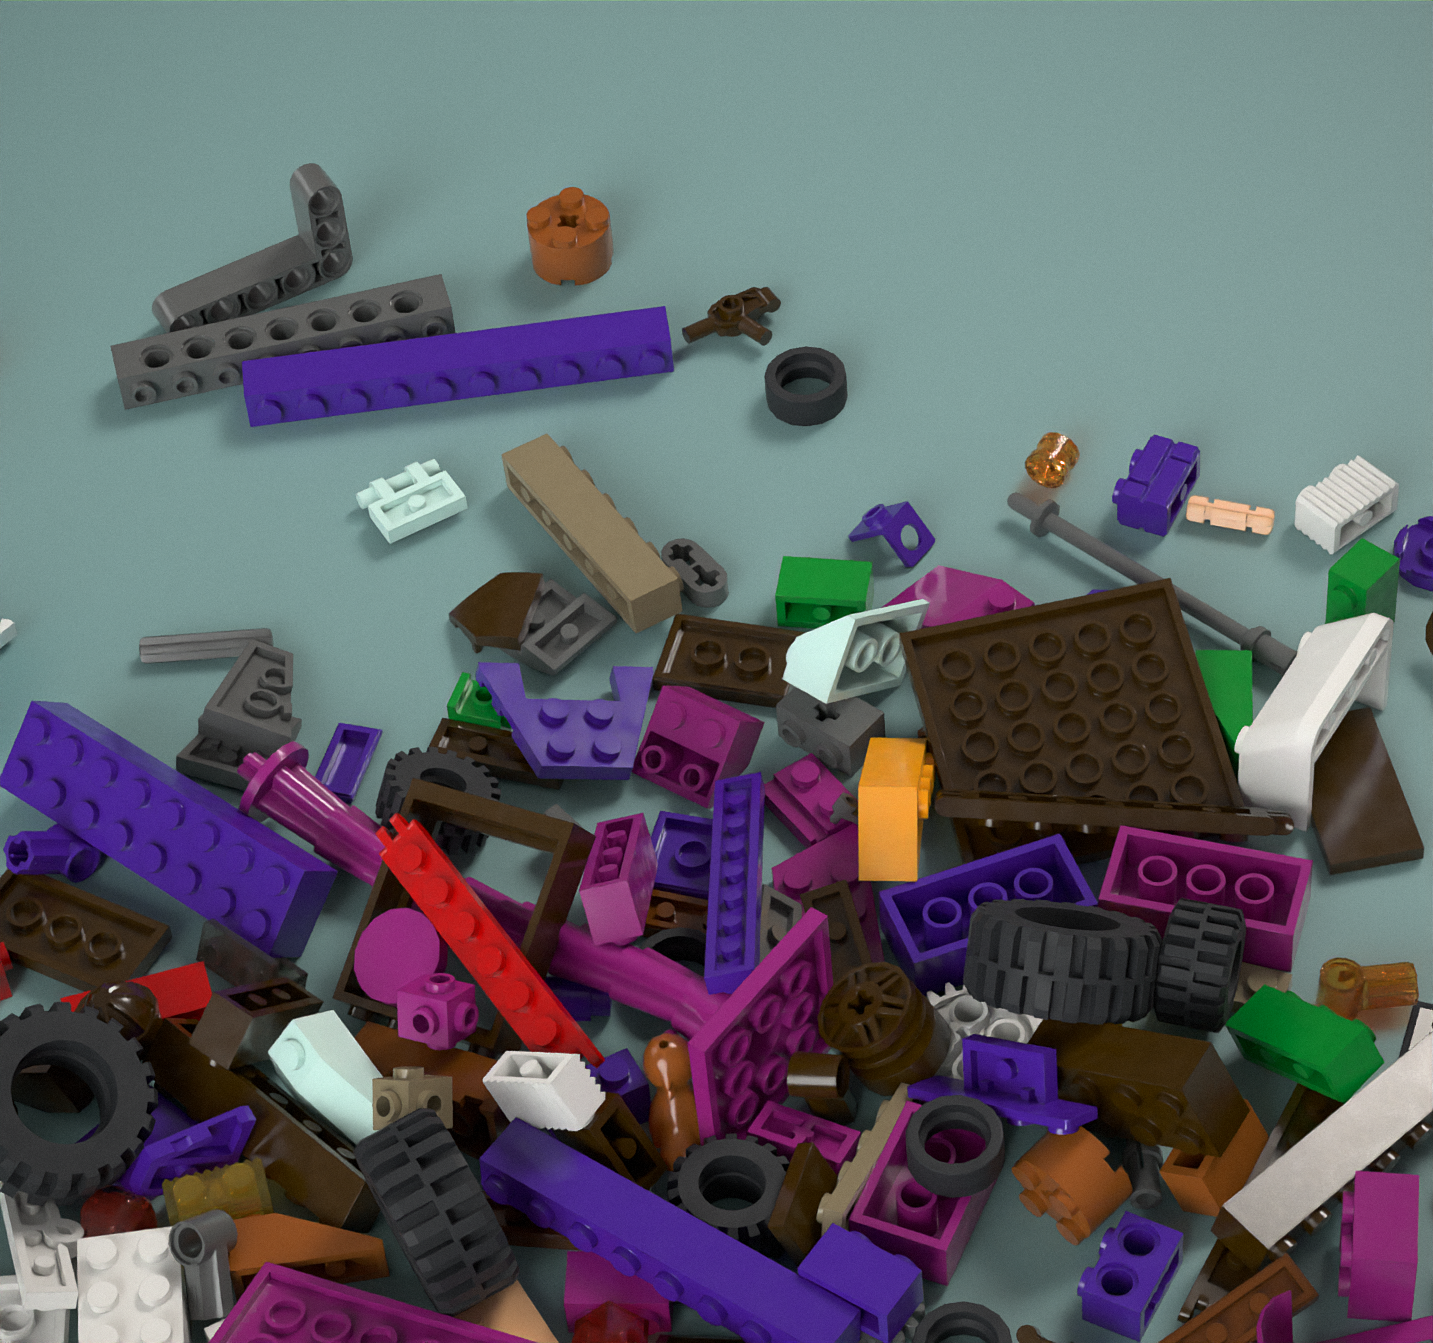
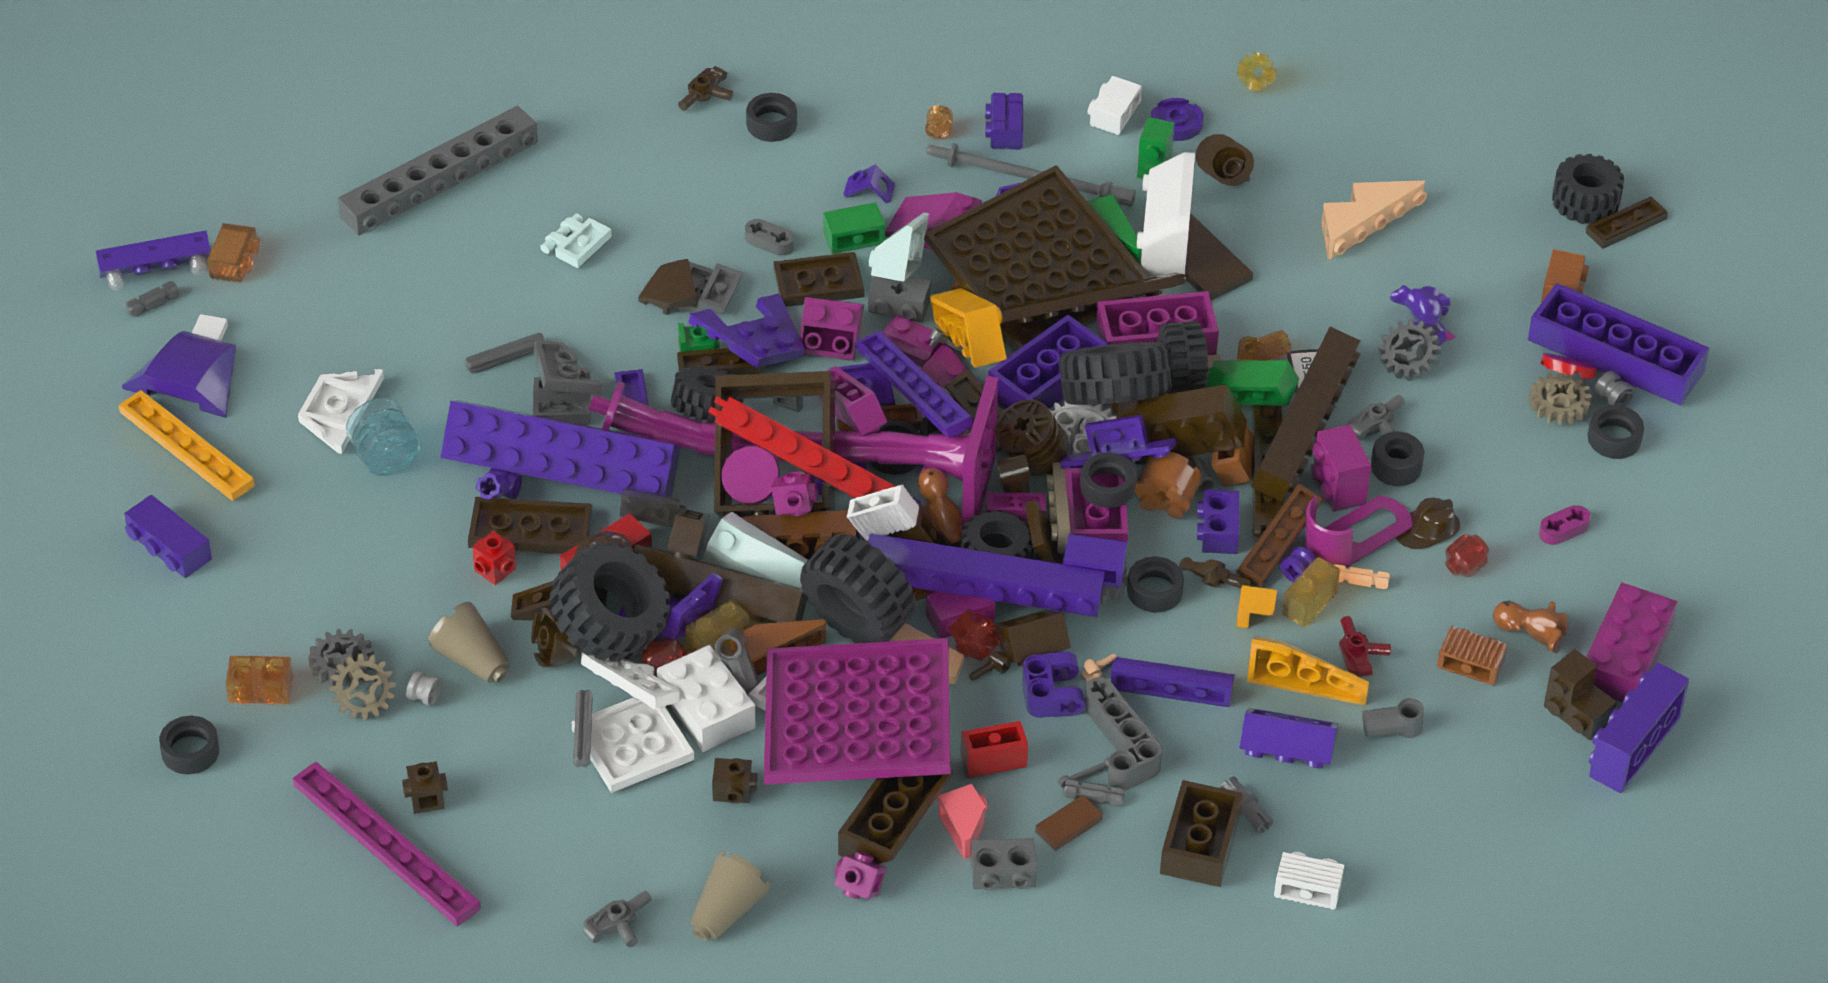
camera: 30 degrees left, 0 degrees up
dark grey beam [152,163,353,333] -> none
dark purple brick [242,306,674,427] -> none
dark tan brick [372,1066,453,1130] -> none
dark tan brick [501,433,684,633] -> none
dark orange brick [526,187,614,286] -> none
light nougat axle [1186,495,1275,535] -> none

